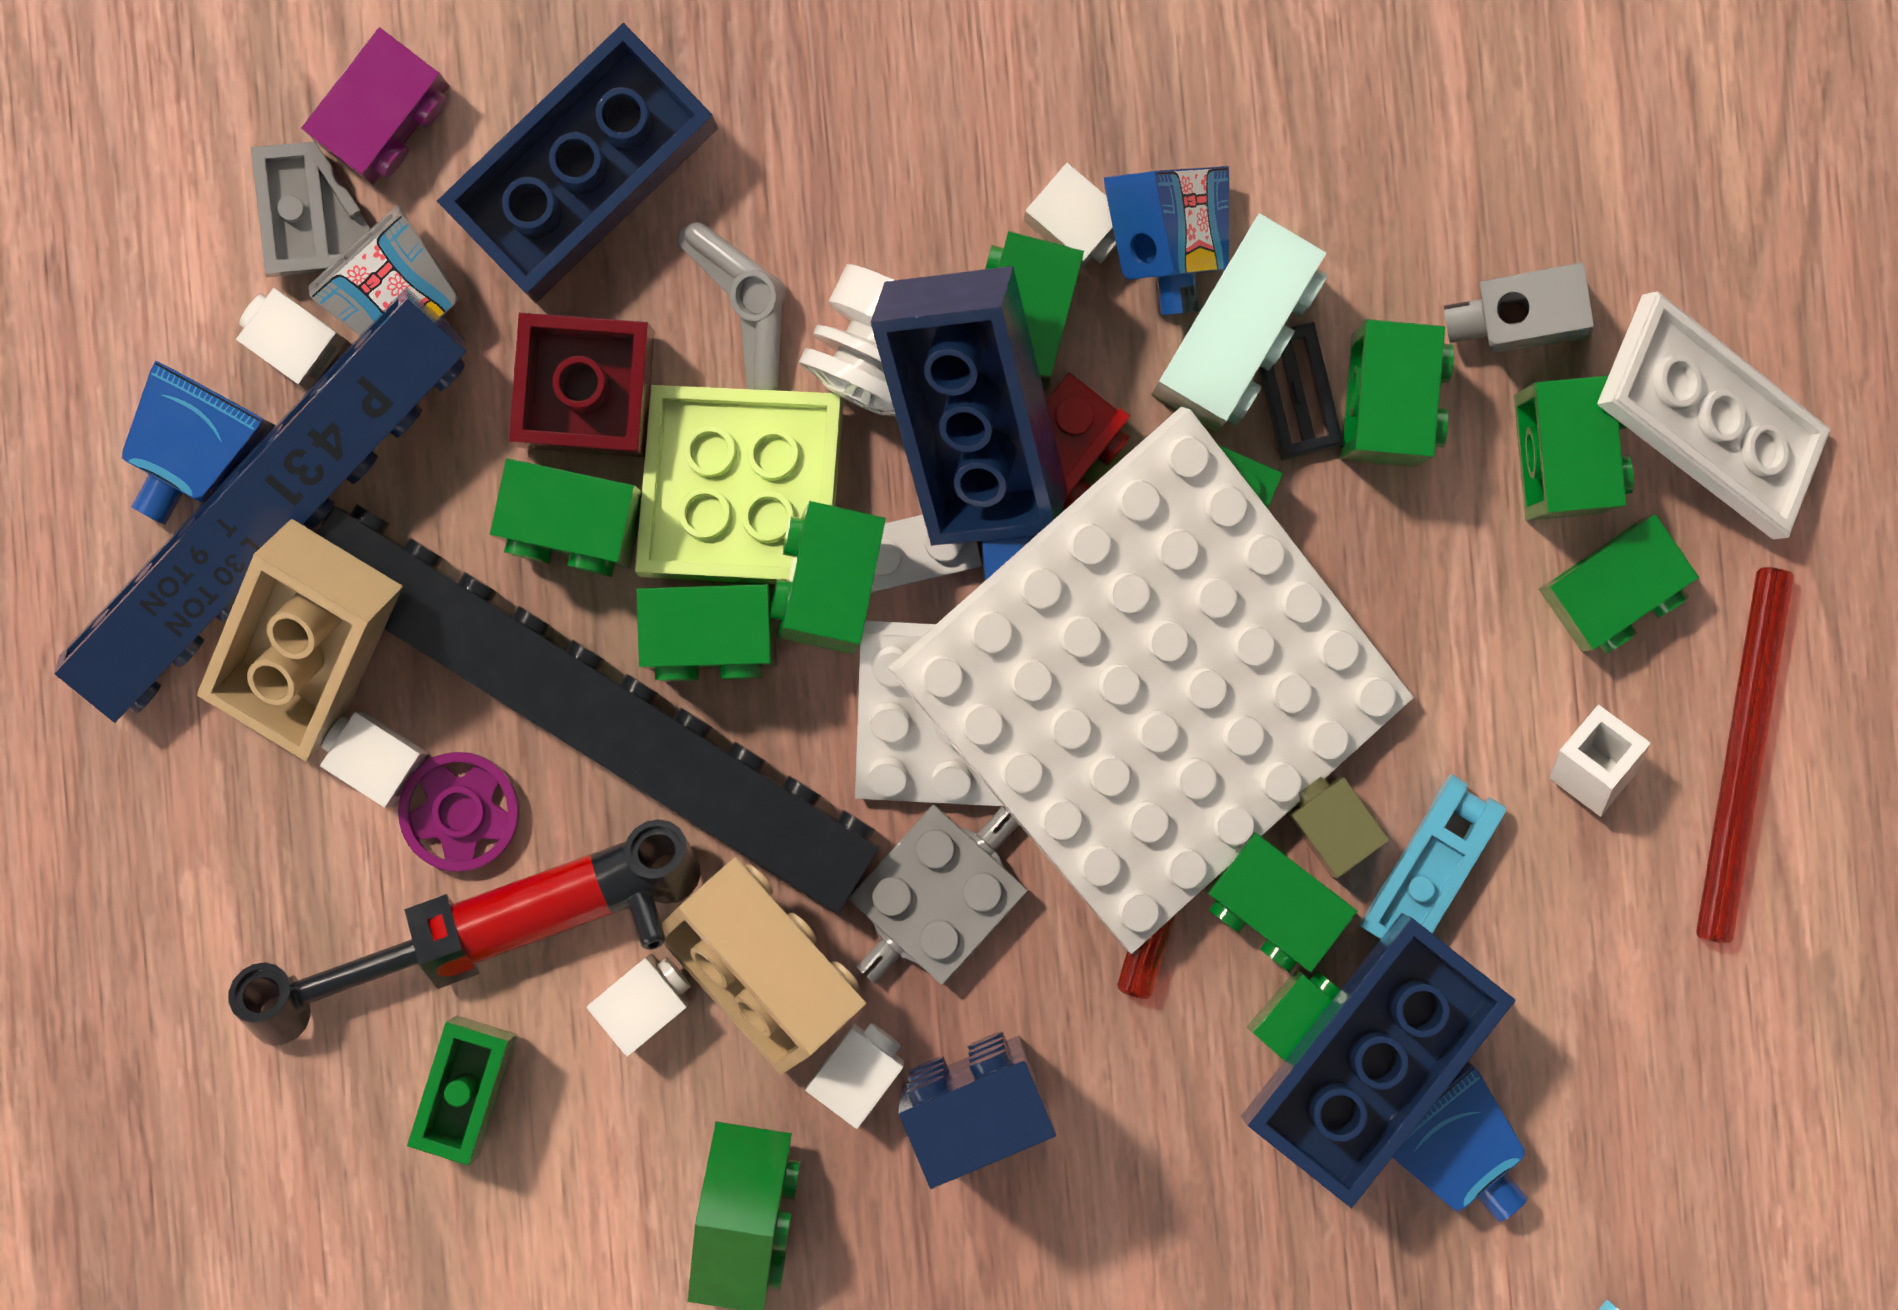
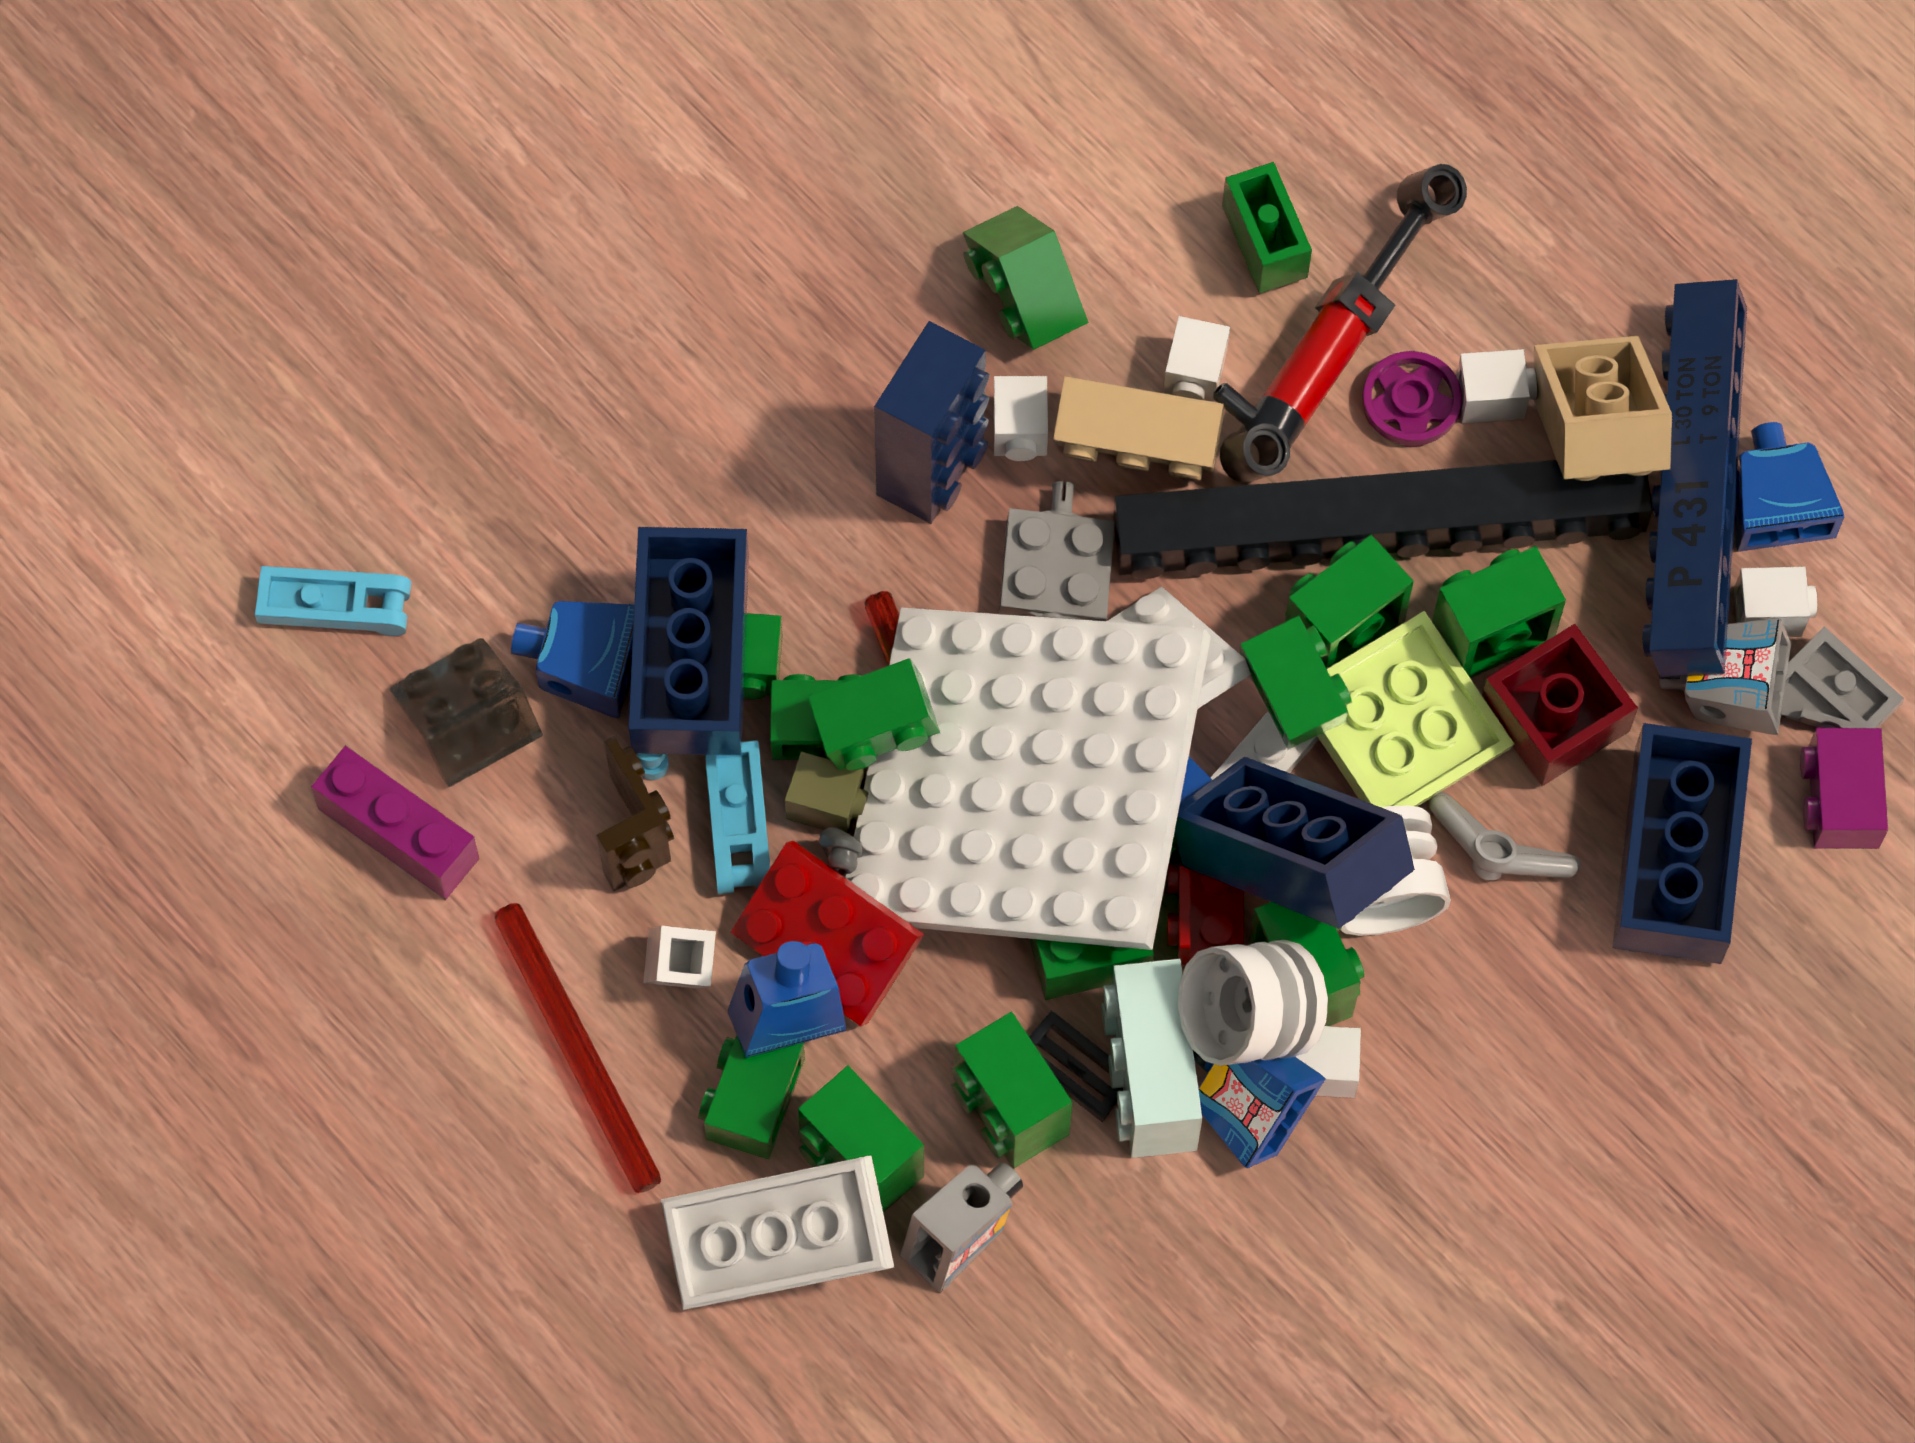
camera: 145 degrees right, 20 degrees down
none -> magenta brick [311,745,479,900]
none -> clear smoke bracket [390,638,543,787]
none -> dark brown bracket [596,736,674,891]
none -> blue torso [728,941,846,1058]
none -> red plate [730,841,924,1027]
none -> green brick [808,658,940,770]
none -> dark grey arm [819,827,862,874]
none -> white wheel [1178,940,1328,1066]

